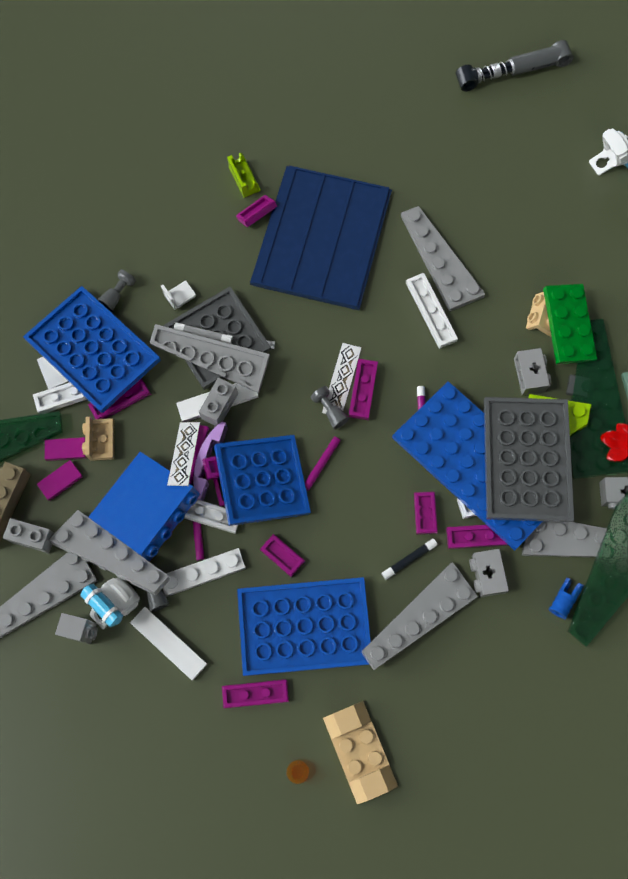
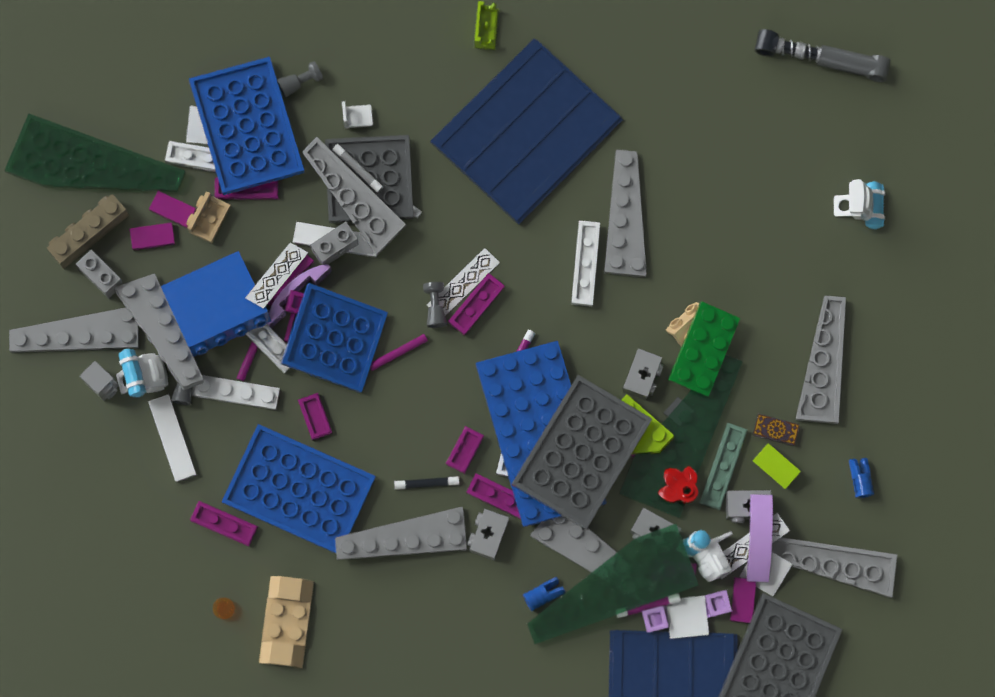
camera: 20 degrees right, 5 degrees up
magenta tile [236,195,277,228] -> none

